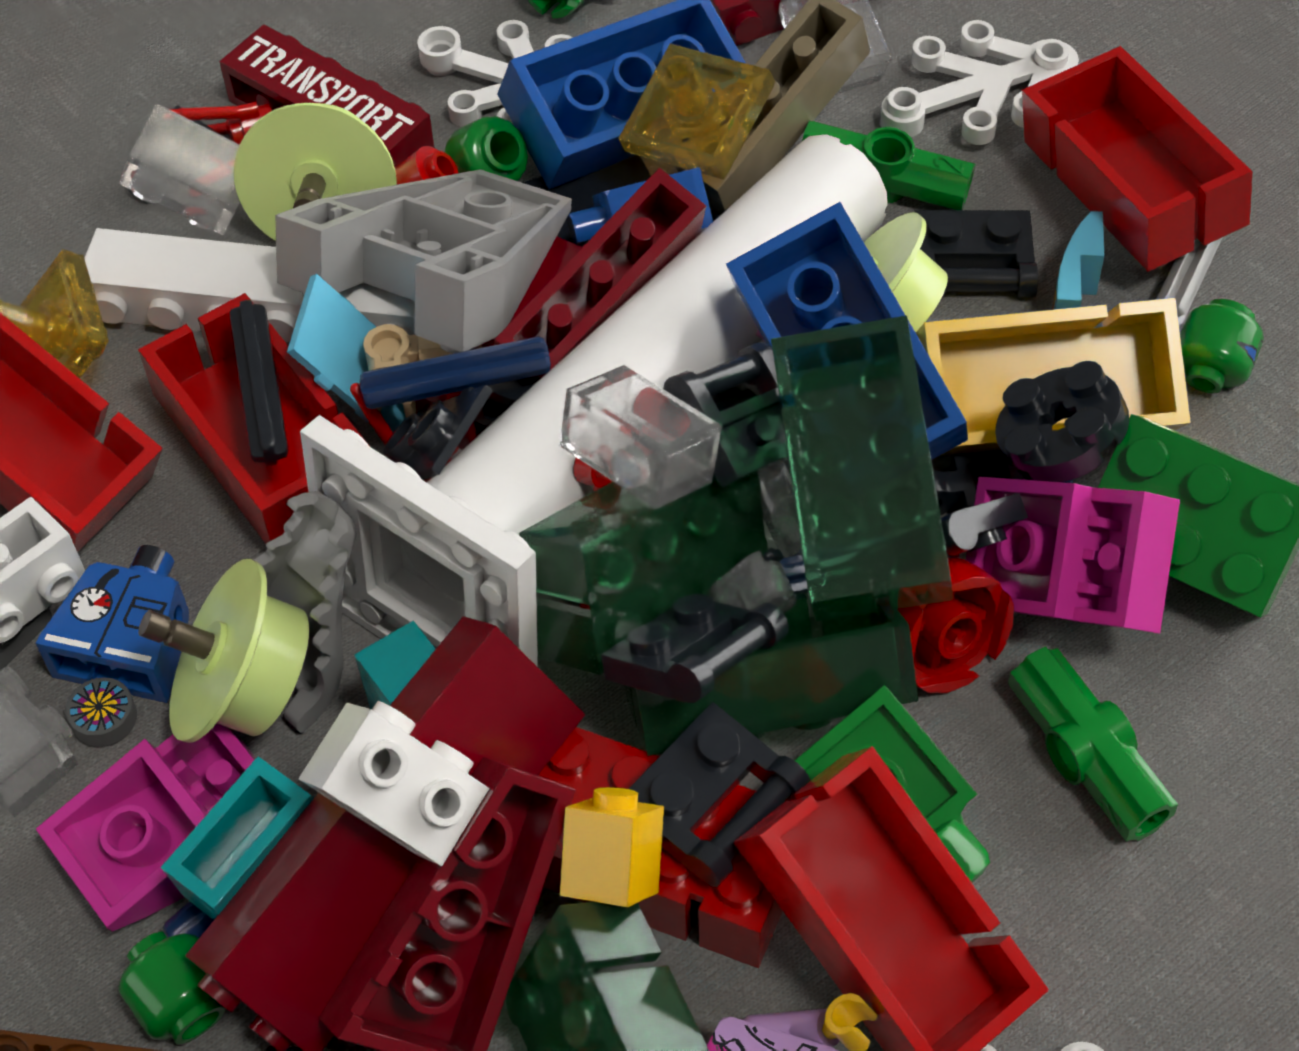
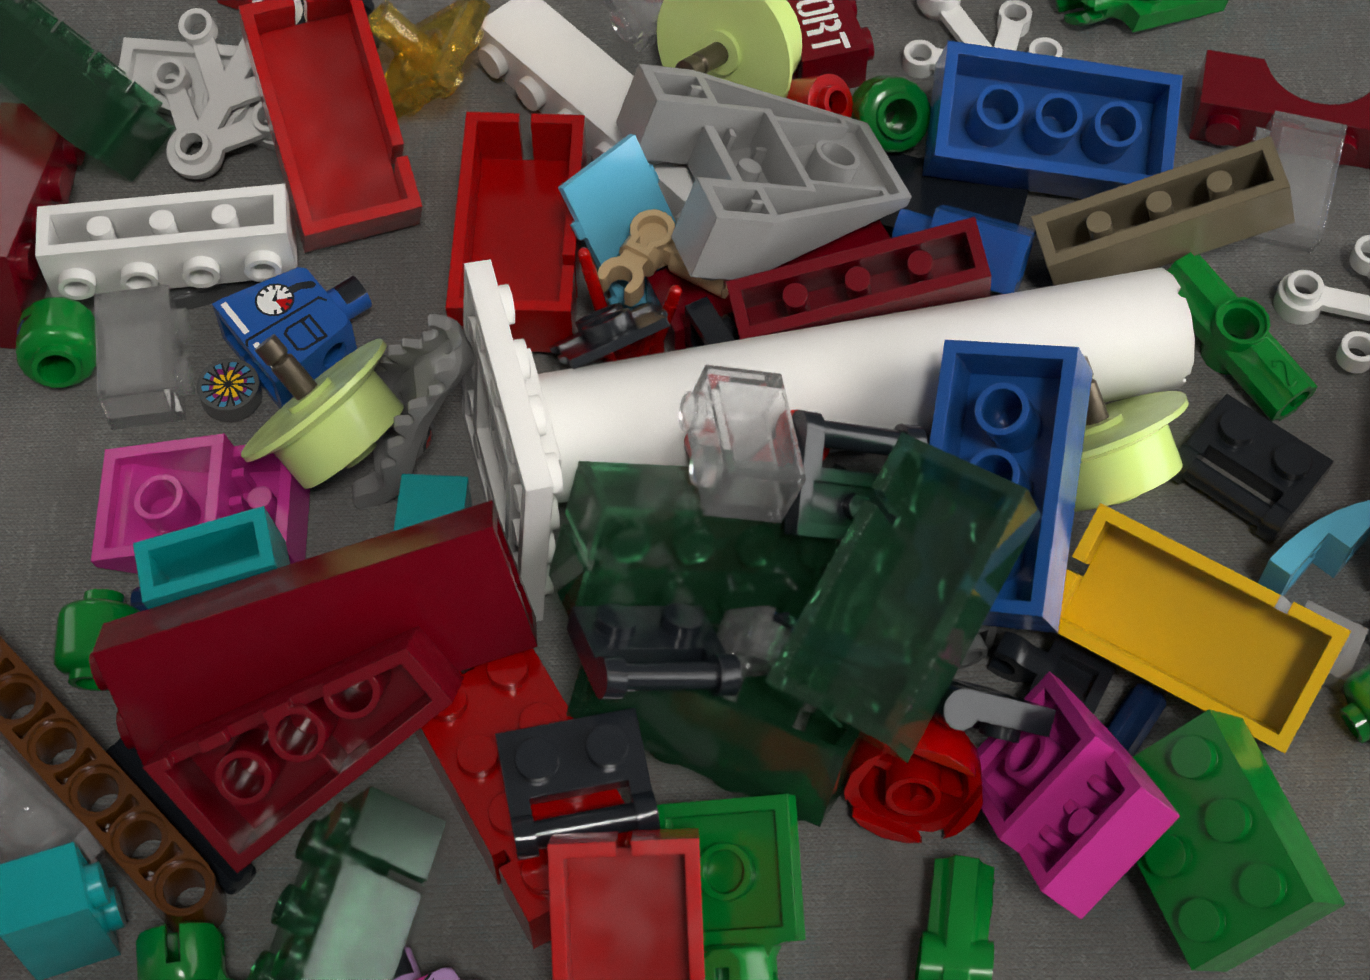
camera: 35 degrees right, 5 degrees up
black axle [229,300,289,466] -> none
white brick [298,701,490,866] -> none
dark blue axle [359,336,551,409] -> none
yellow brick [560,787,664,907] -> none
clear yellow plate [618,44,776,180] -> none
black plate [995,360,1129,482] -> none

